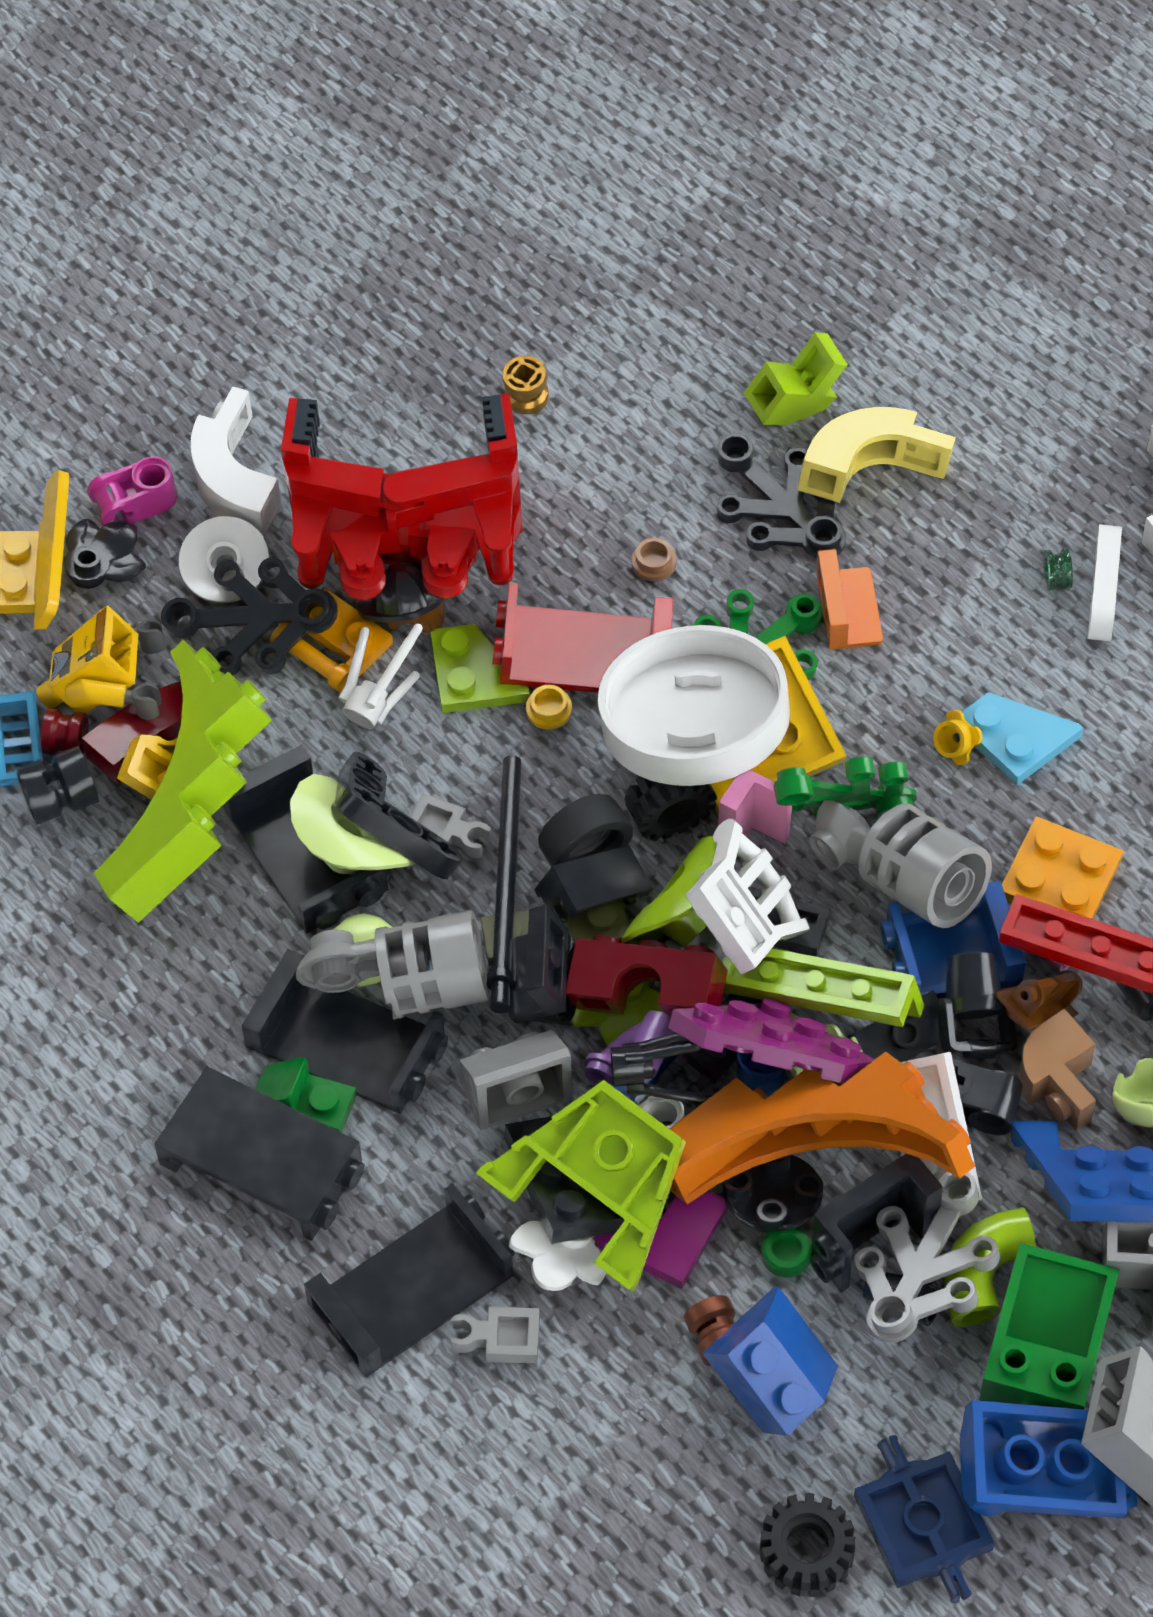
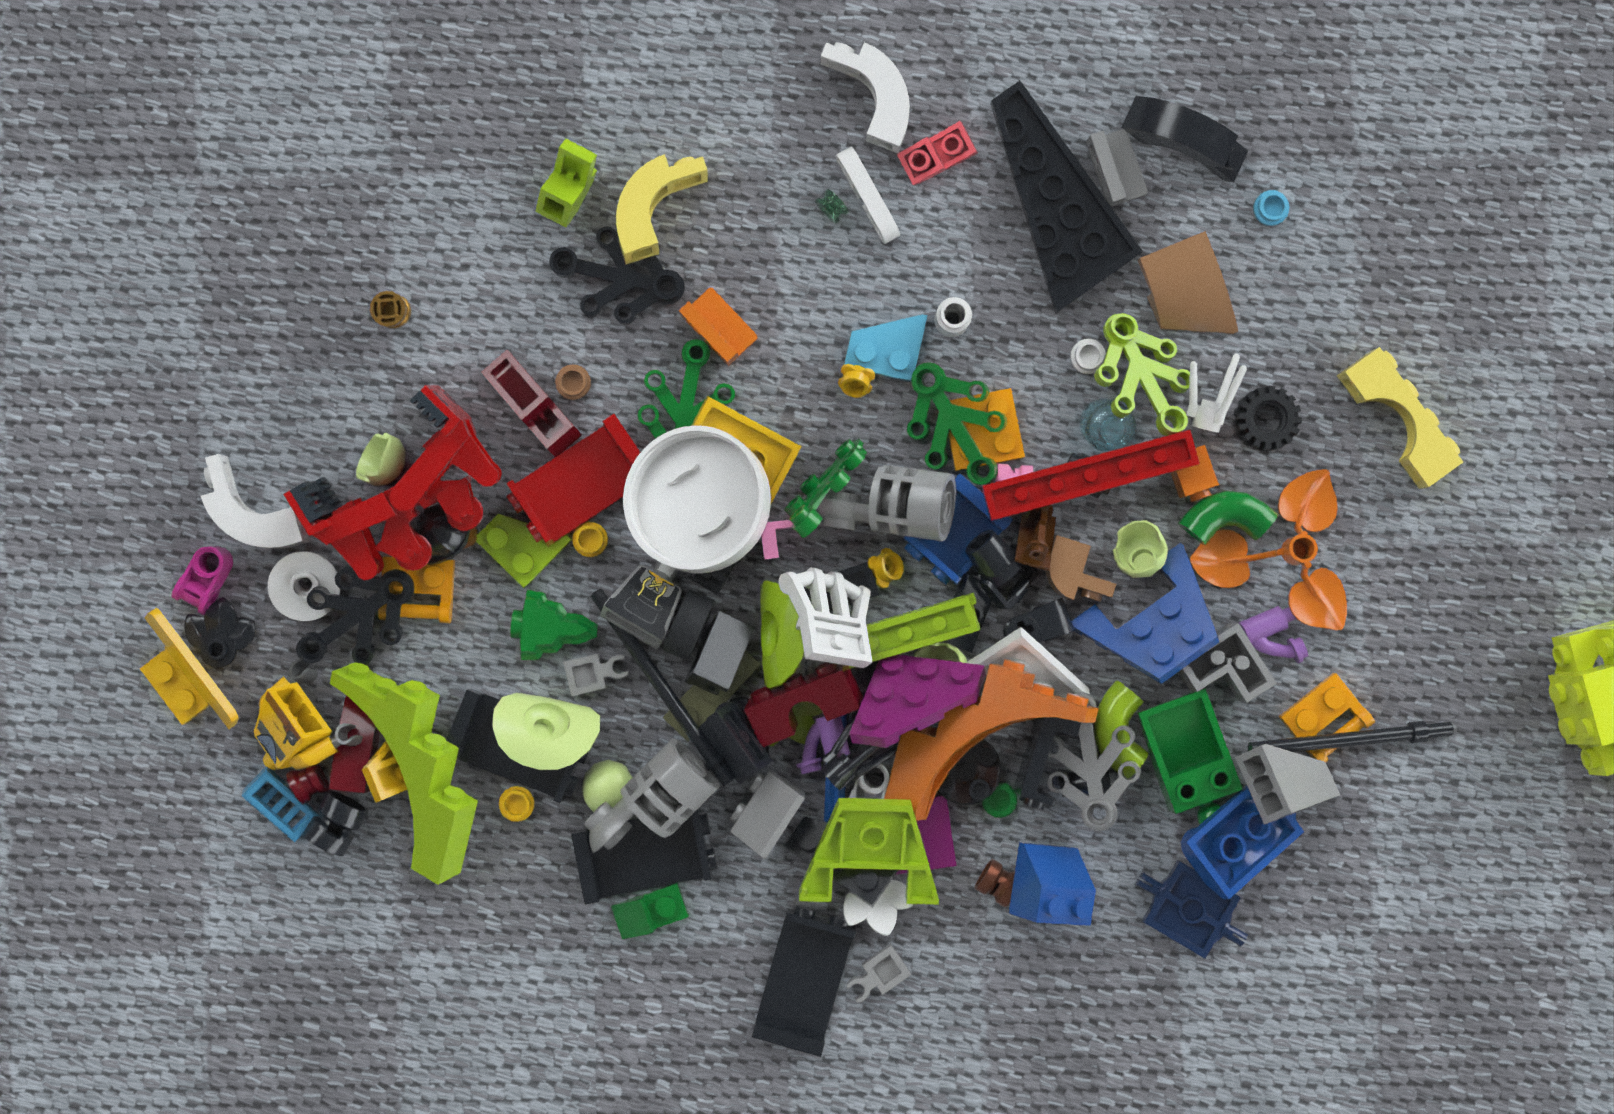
camera: 45 degrees left, 30 degrees up
black panel [154,1066,365,1241] -> none
black beam [335,752,462,879] -> none
white plant [338,624,422,729] -> none
black tyre [760,1493,856,1597] -> none
none -> dark red slope [481,349,582,457]
none -> yellow plate [499,786,535,822]
none -> green rock [510,590,598,660]
none -> torso [600,562,682,650]
none -> yellow plate [868,548,904,589]
none -> green plant [907,362,1007,485]
none -> white brick [934,297,972,337]

